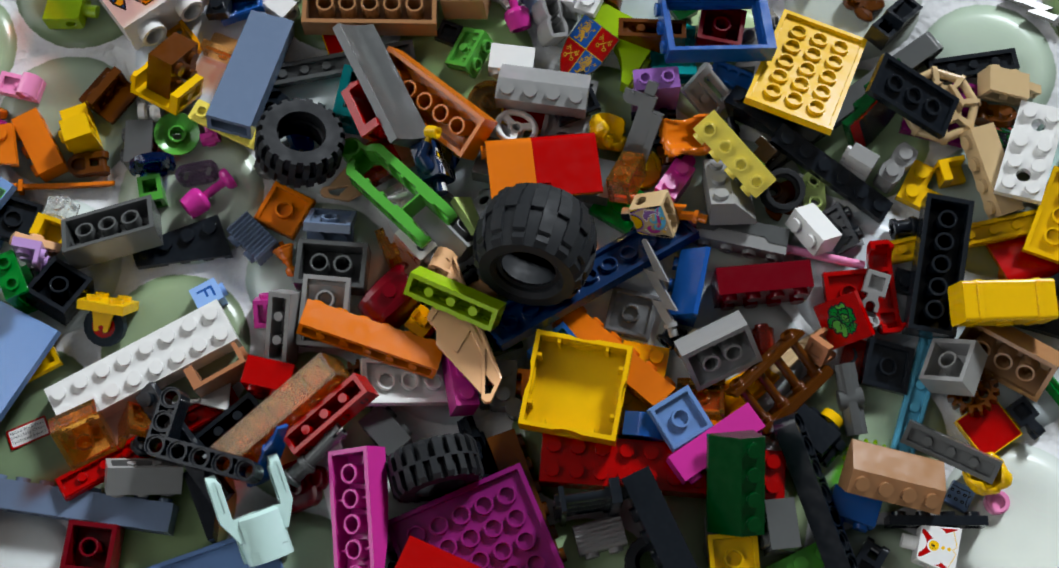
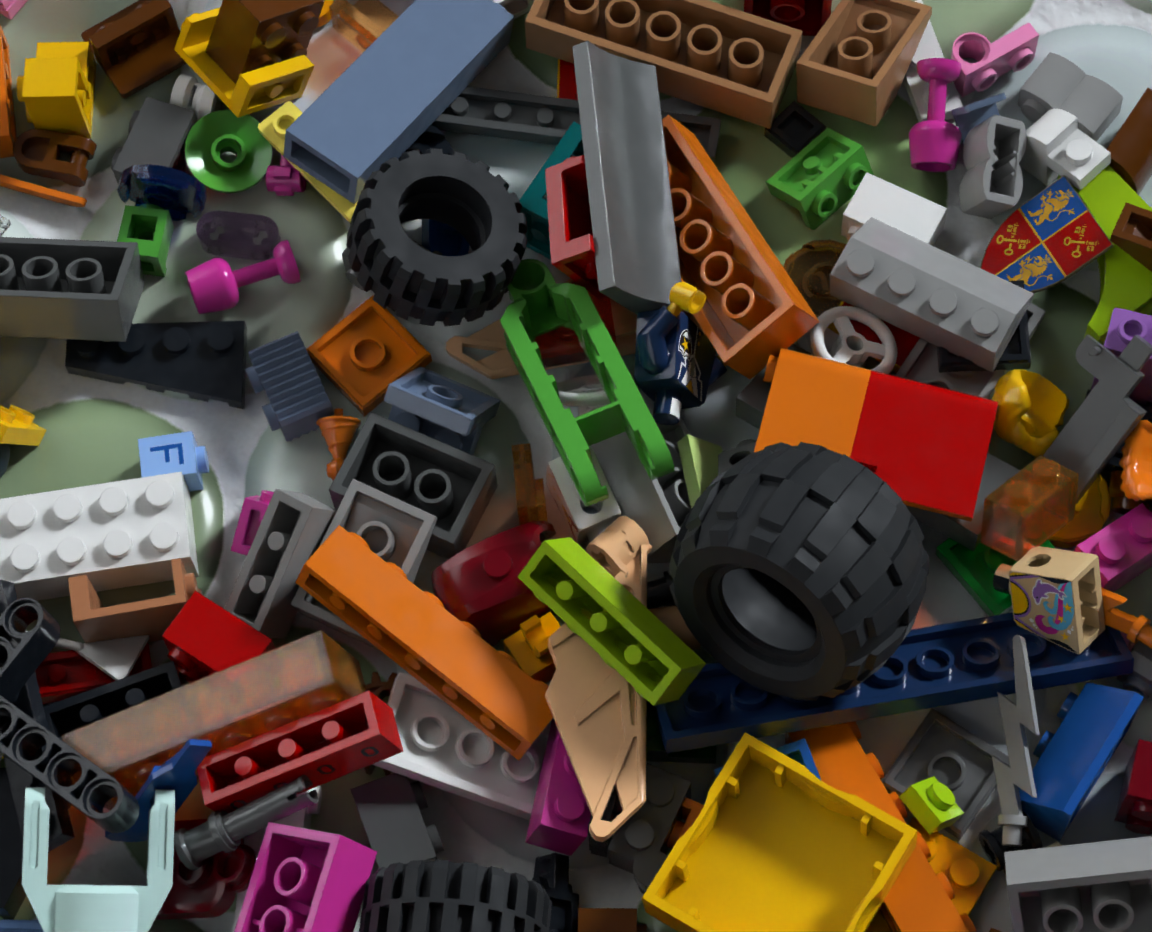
camera: 25 degrees right, 5 degrees down
none -> lime plate [899,776,964,835]

